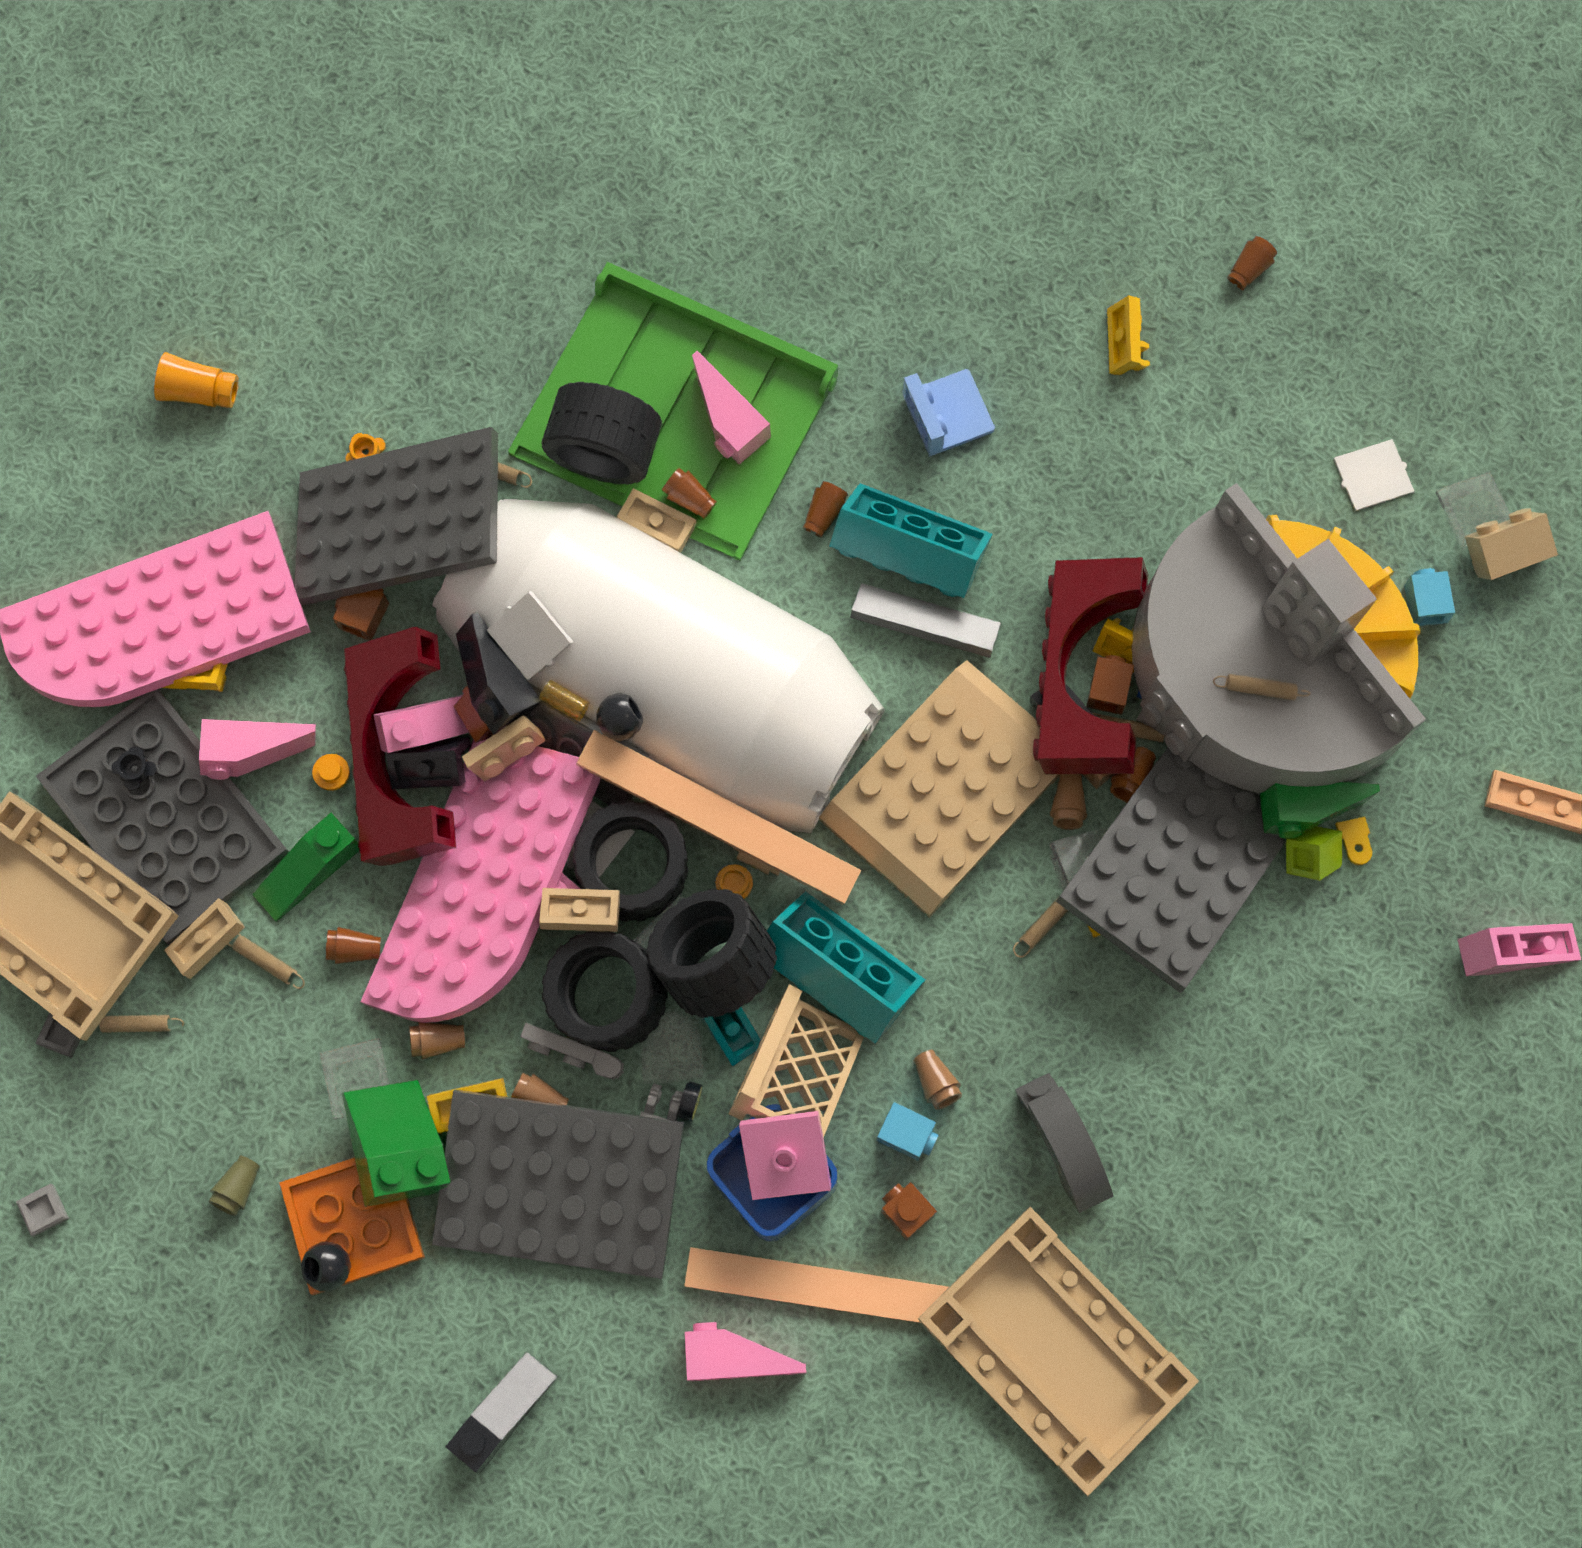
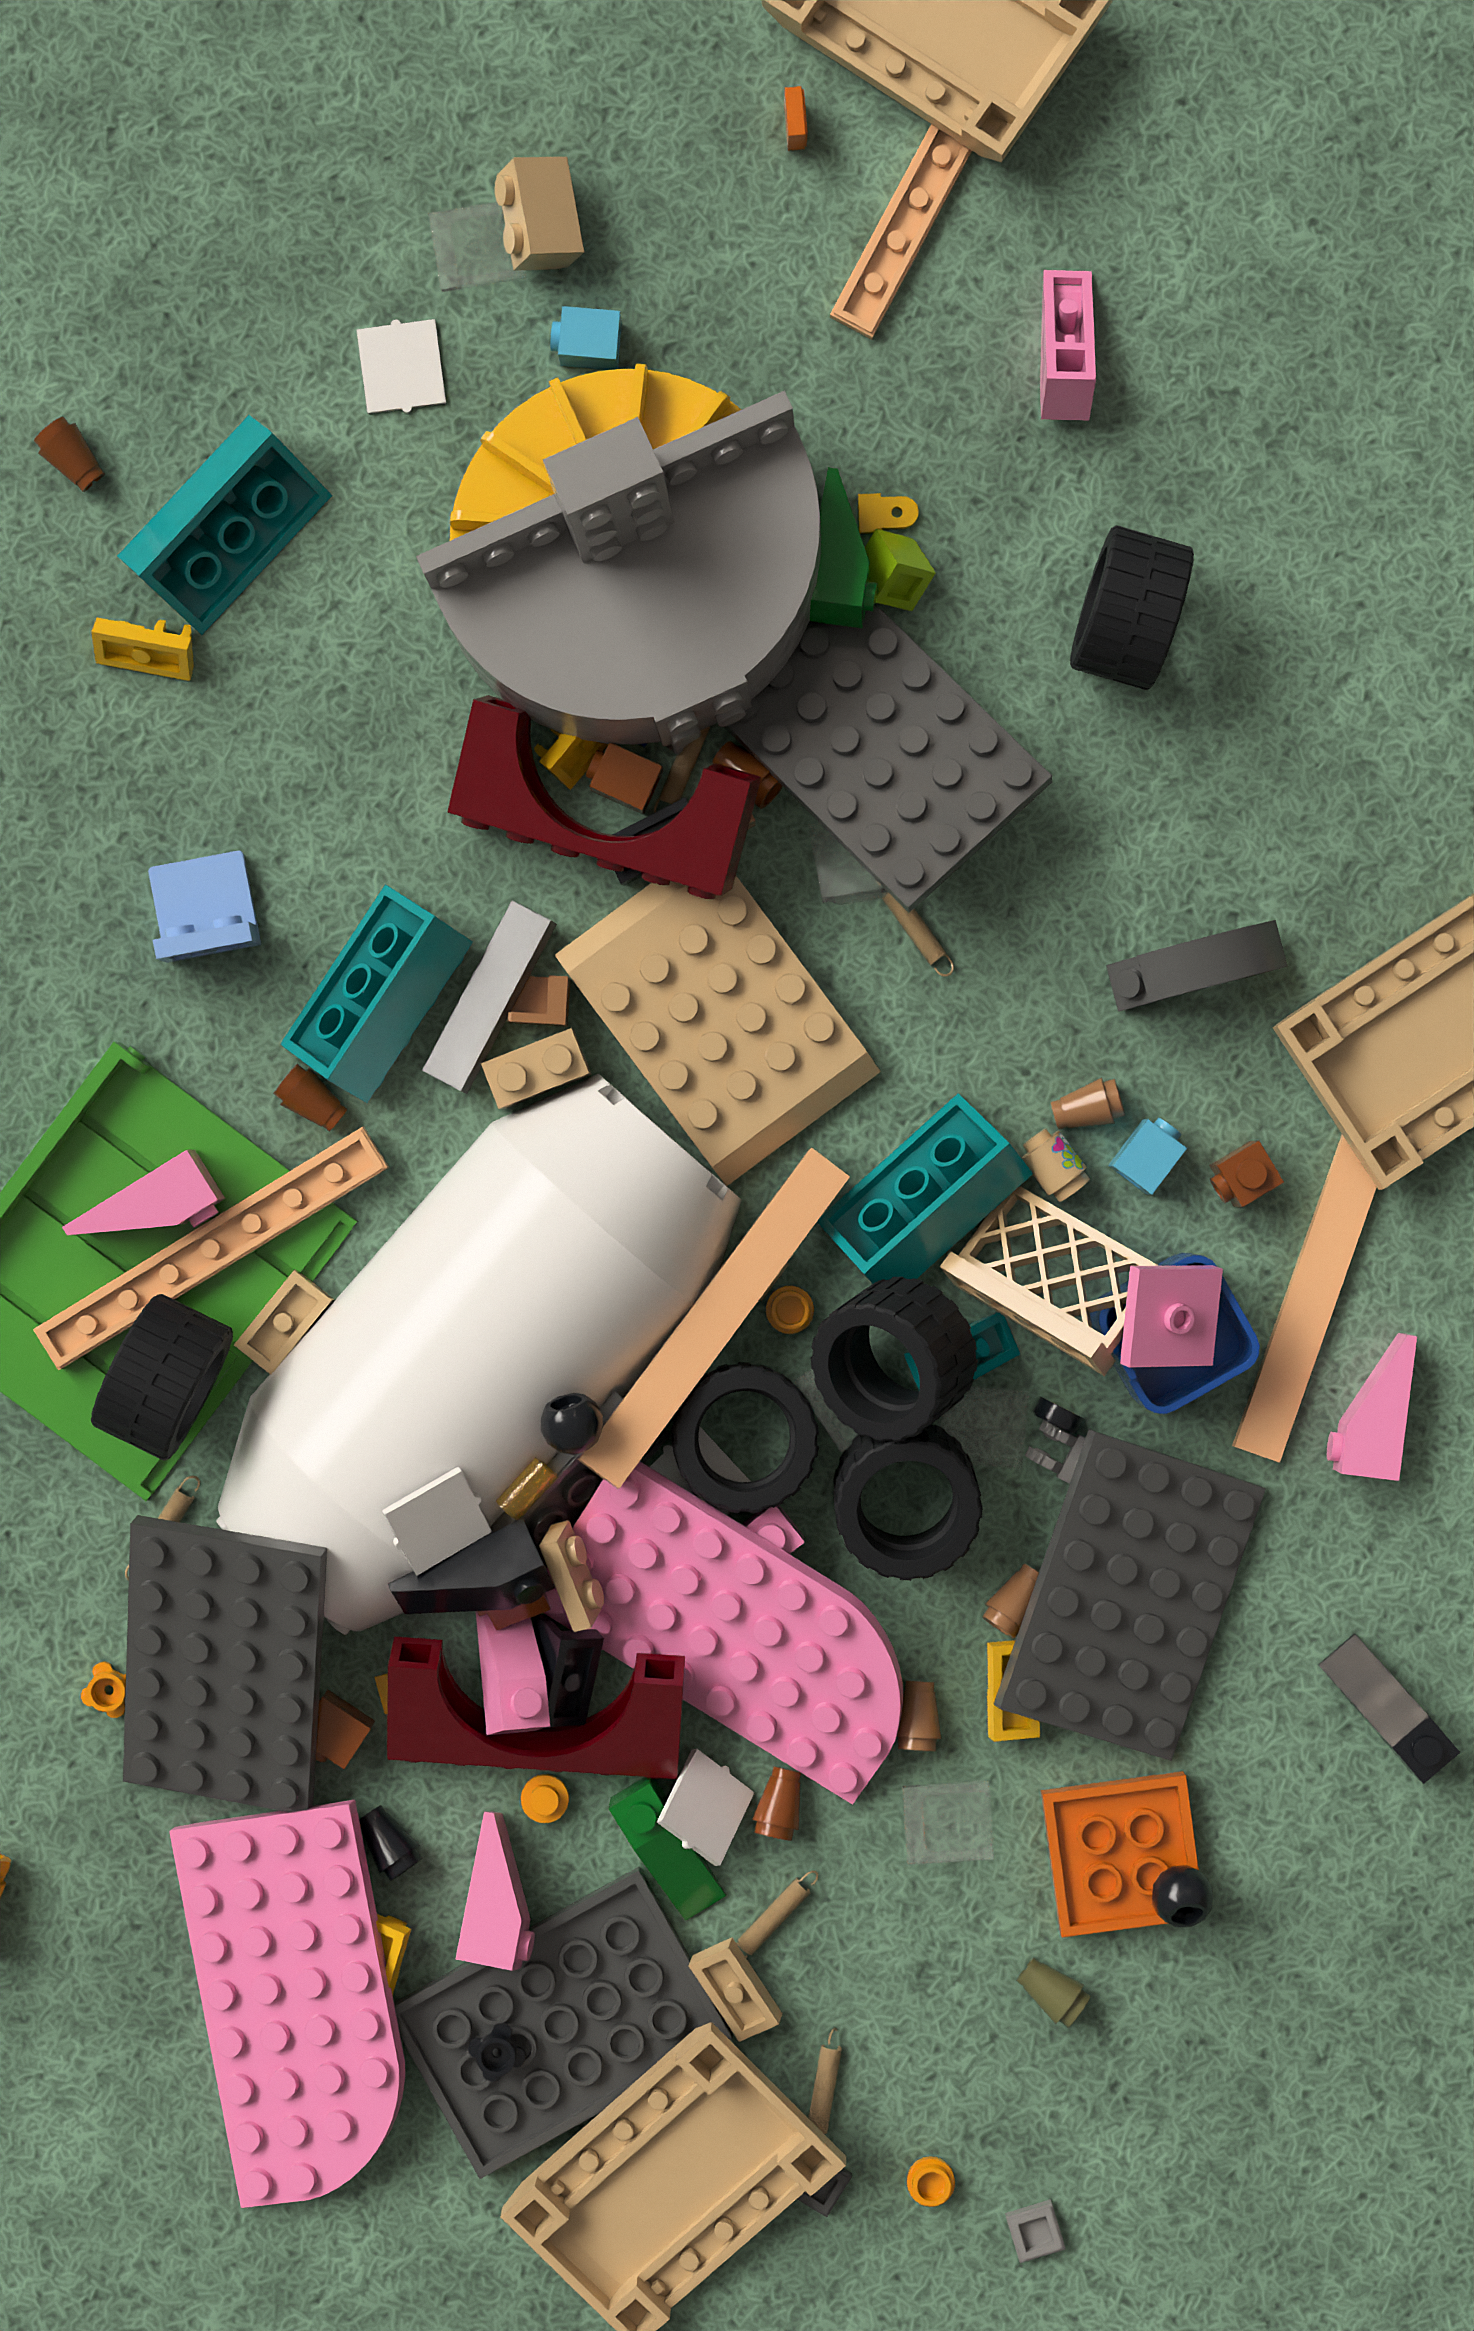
camera: 85 degrees left, 15 degrees up
green slope [342,1080,450,1207] -> none
light grey hinge [520,1023,624,1080] -> none
tan plate [539,888,620,932] -> none
dark orange cone [662,468,717,519] -> none
medium nougat cone [1050,774,1087,830] -> none
tan piece [1213,674,1311,700] -> none
none -> light nougat tile [33,1127,389,1370]
none -> teal slope [117,415,333,635]
none -> black cone [359,1805,423,1881]
none -> tan brick [481,1028,592,1110]
none -> medium nougat panel [507,975,571,1027]
none -> white piece [657,1749,755,1866]
none -> light orange plate [907,2156,955,2207]
none -> tan brick [1022,1128,1090,1202]
none -> black tyre [1070,525,1194,690]

